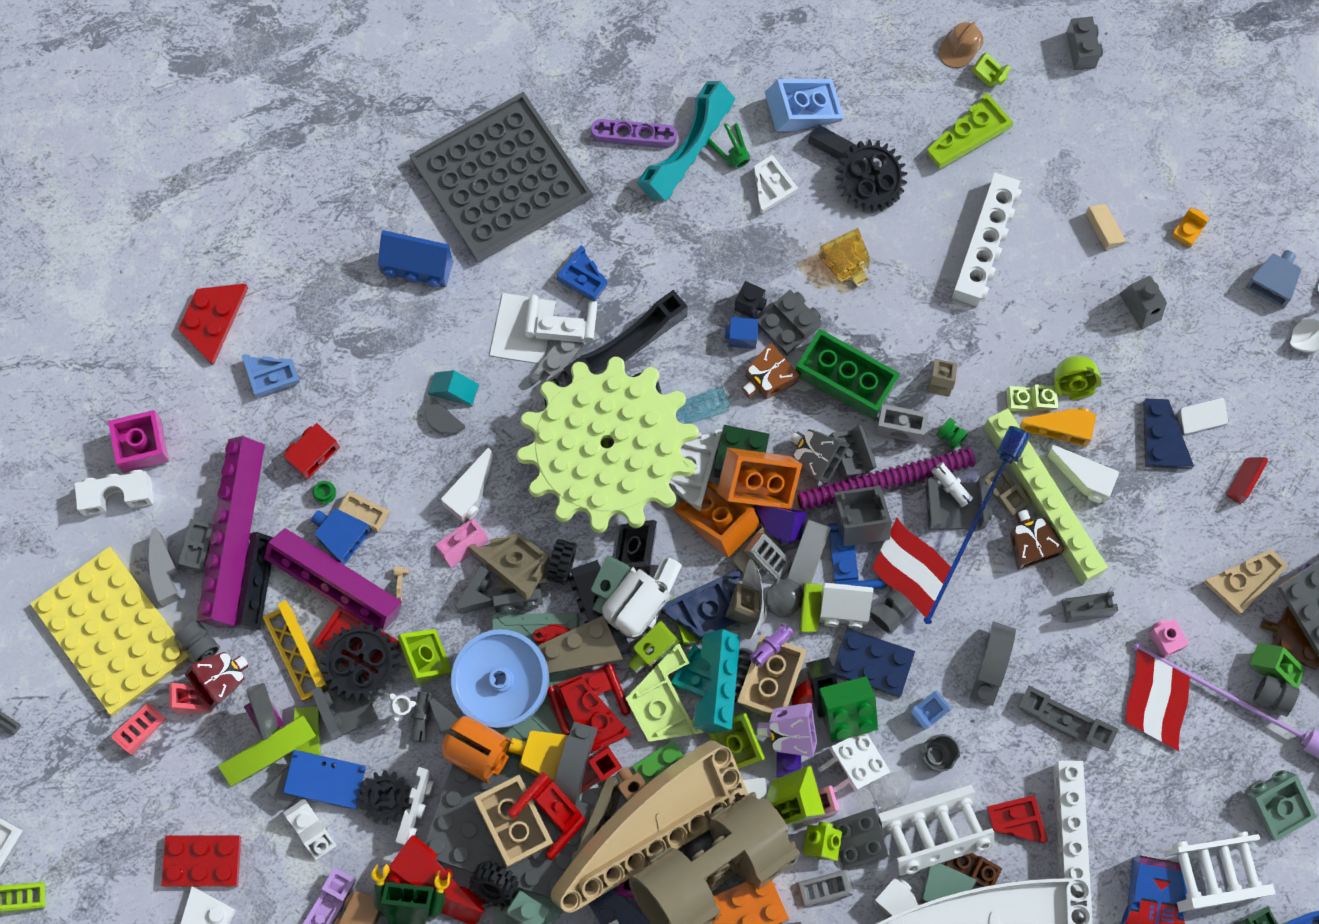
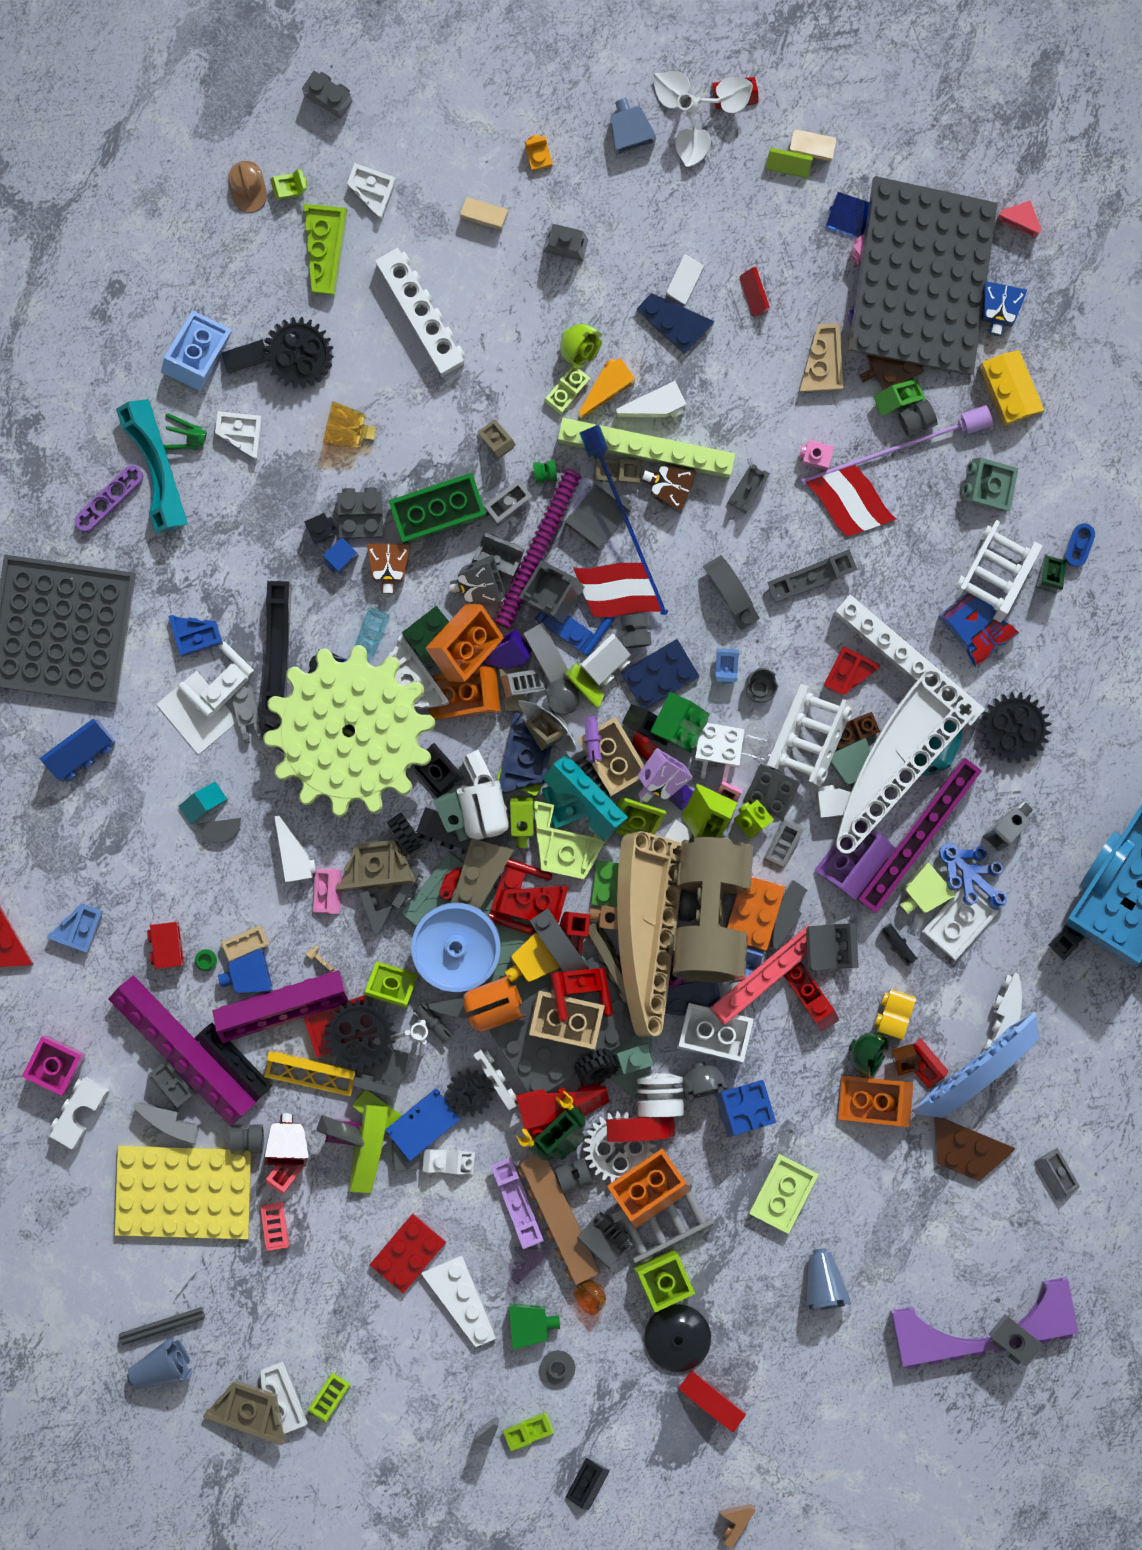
camera: 50 degrees left, 15 degrees up
white pin [931,462,973,507] -> none
none -> white wing [347,163,396,219]

